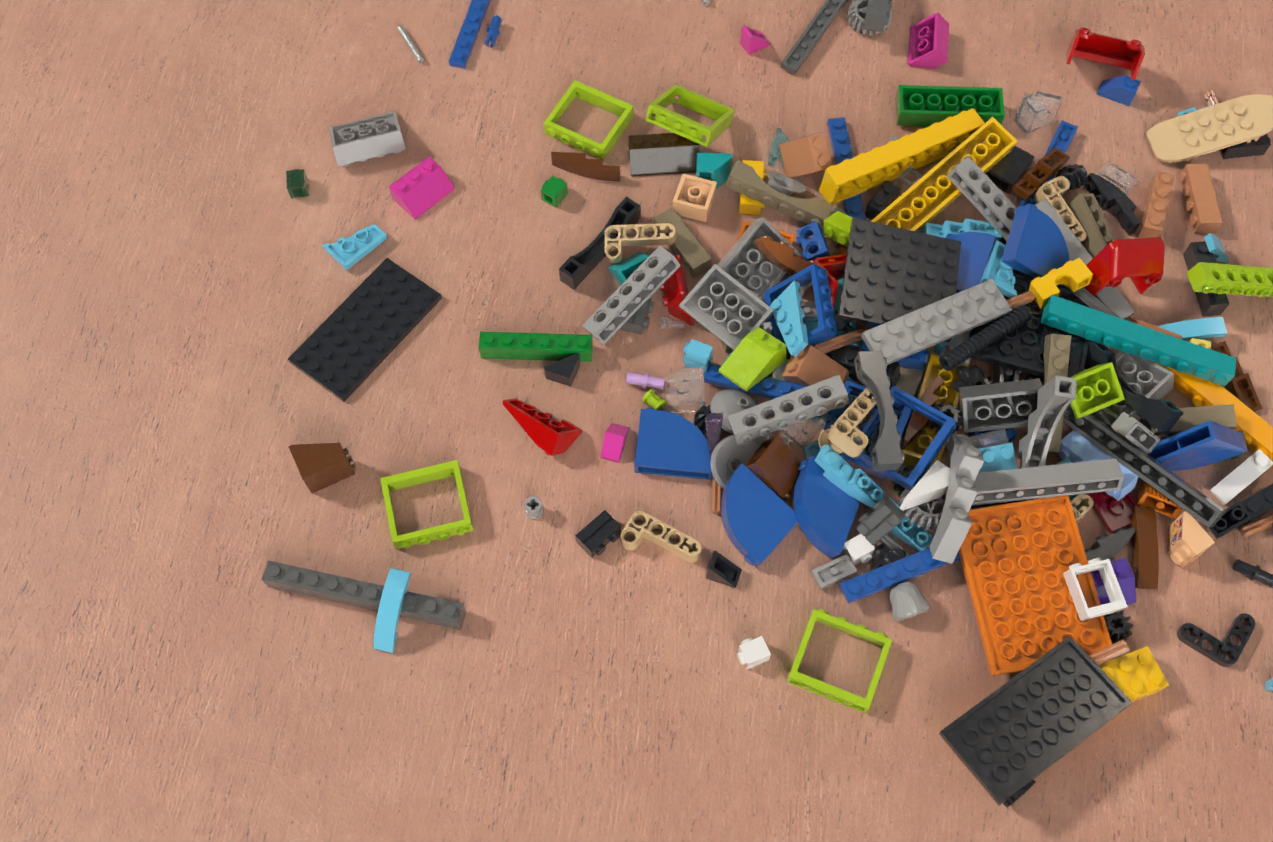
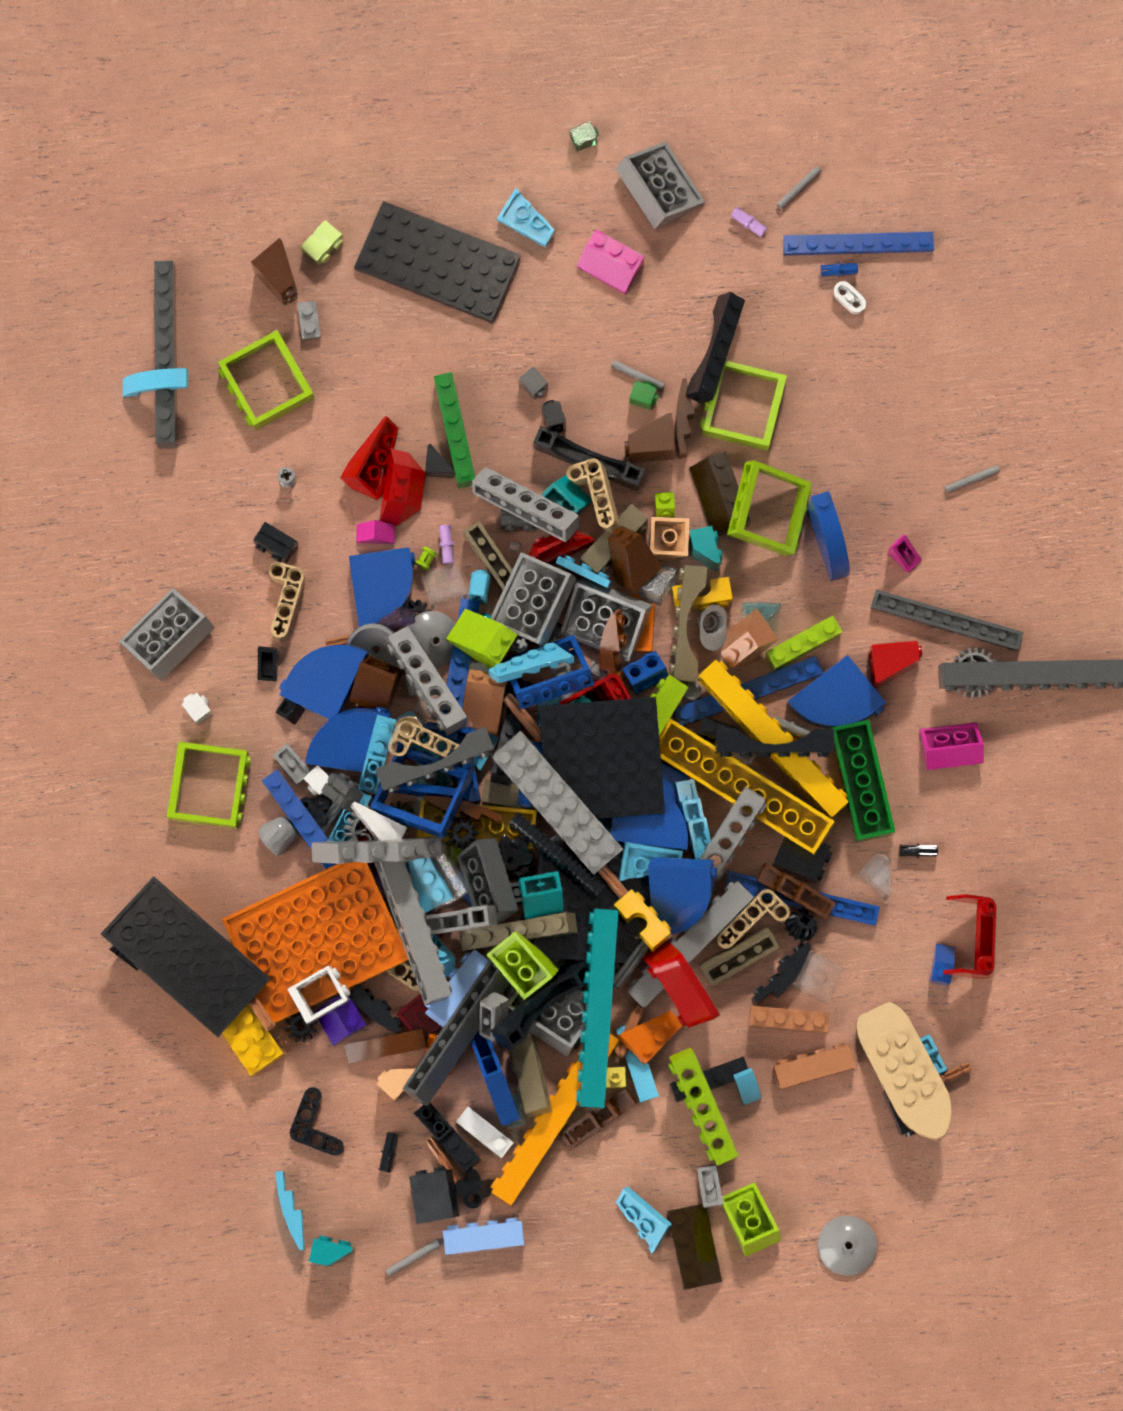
camera: 75 degrees right, 15 degrees up
none -> light grey slope [119,588,215,681]
none -> black slope [275,698,305,725]
none -> light grey plate [297,301,321,341]
none -> yellowish green brick [301,220,343,265]
none -> red wedge [379,449,426,526]
none -> dark tan brick [463,521,512,592]
none -> teal slope [518,871,564,919]
none -> dark grey brick [519,367,548,400]
none -> black brick [542,400,566,433]
none -> medium azure wing [556,555,612,588]
none -> reddish brown slope [608,526,663,592]
none -> light grey bar [611,360,665,390]
none -> orange wing [617,1011,682,1064]
none -> reddish brown slope [624,413,675,463]
none -> clear brick [638,563,678,606]
none -> lime bracket [655,492,675,518]
none -> black arch [685,292,745,404]
none -> black arch [715,729,834,757]
none -> lavender pin [730,207,767,237]
none -> lime brick [765,616,842,671]
none -> blue brick [786,655,886,729]
none -> blue brick [807,491,850,581]
none -> white plate [833,281,866,314]
none -> red slope [868,641,922,689]
none -> black axle [899,843,938,858]

